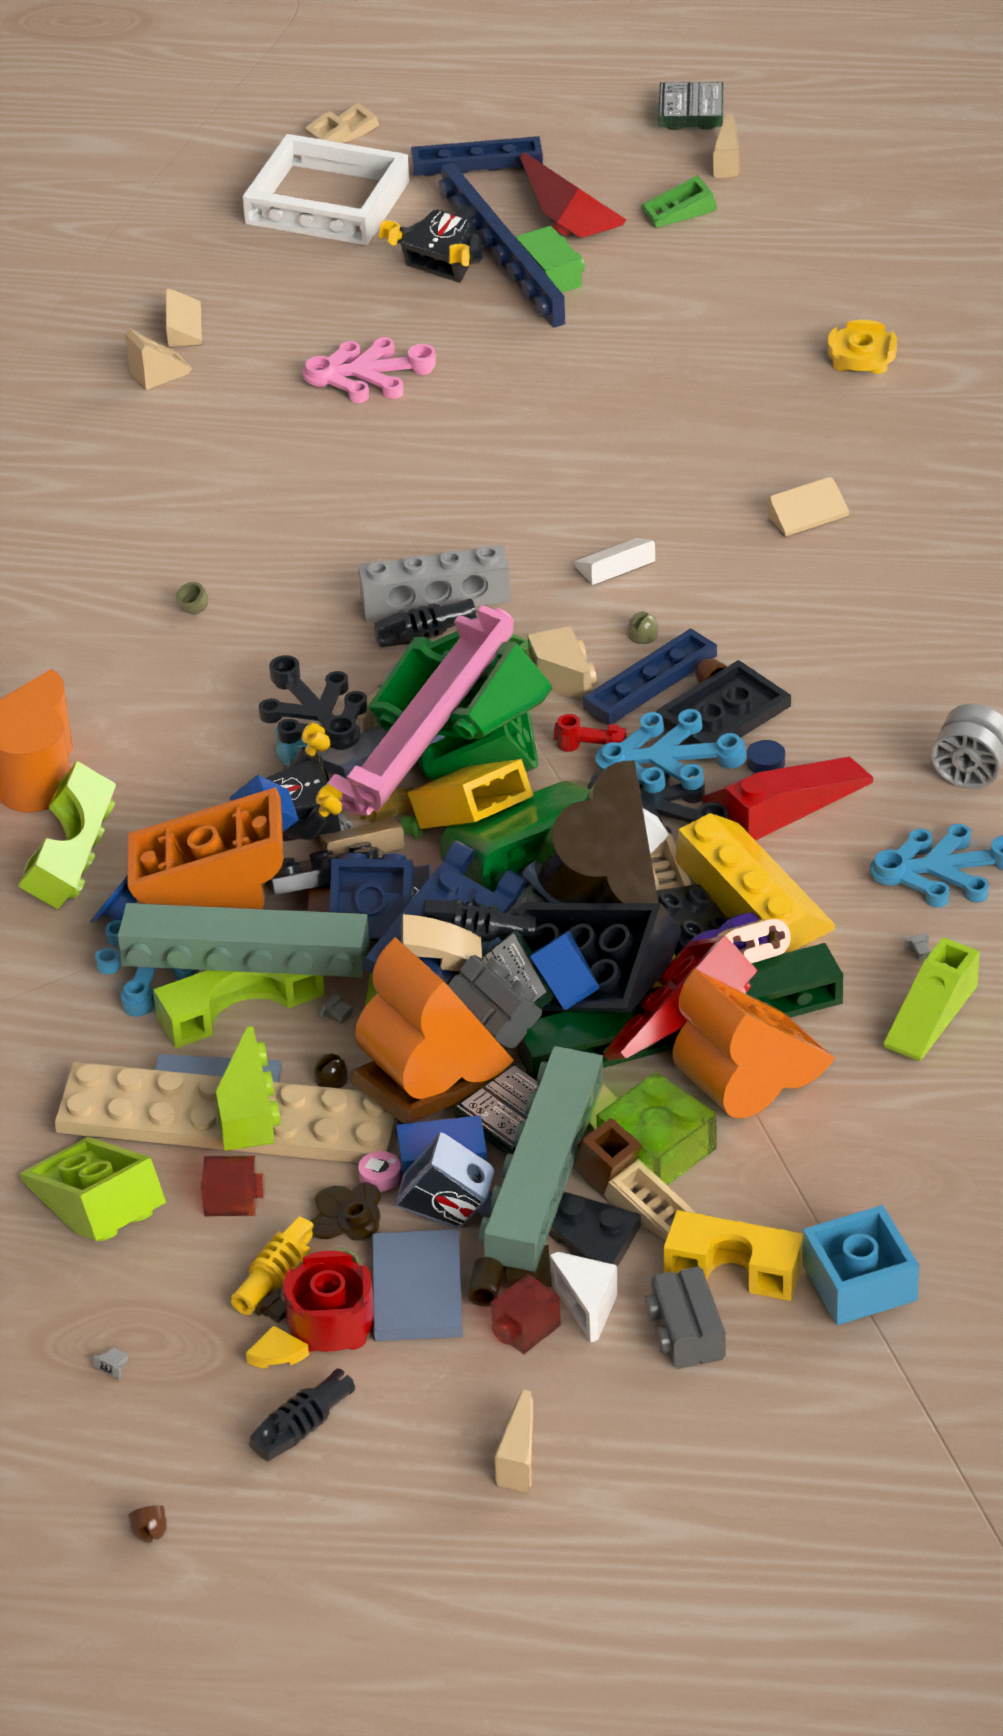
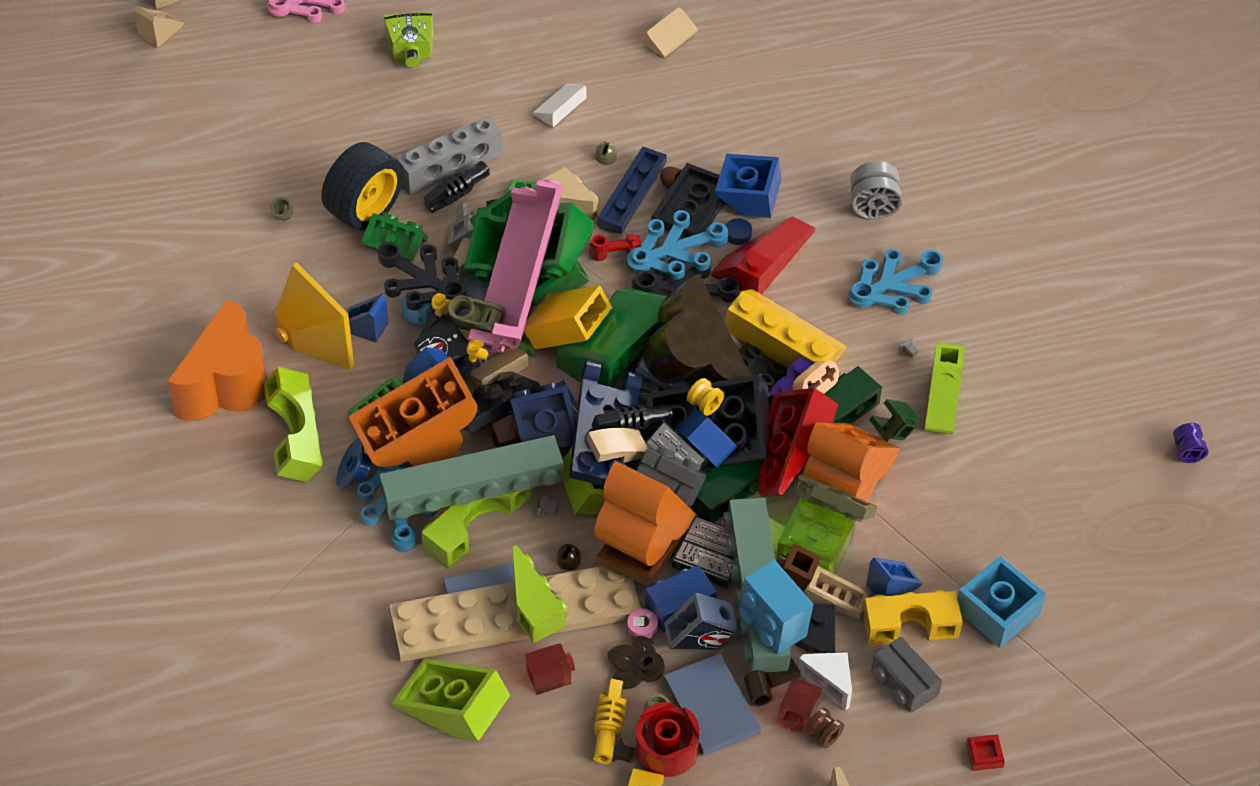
camera: 25 degrees left, 10 degrees up
none -> yellow slope [274,262,355,370]
none -> black wheel [321,142,404,230]
none -> blue slope [347,294,389,343]
none -> green bracket [361,213,428,263]
none -> lime torso [384,11,434,68]
none -> olive piece [448,295,507,333]
none -> yellow wheel [687,378,724,416]
none -> blue slope [715,154,782,218]
none -> dark azure brick [739,560,814,655]
none -> olive hinge [793,475,877,522]
none -> reddish brown wheel [805,708,845,748]
none -> blue slope [866,557,922,596]
none -> dark green window [869,399,920,443]
none -> red tile [966,734,1005,771]

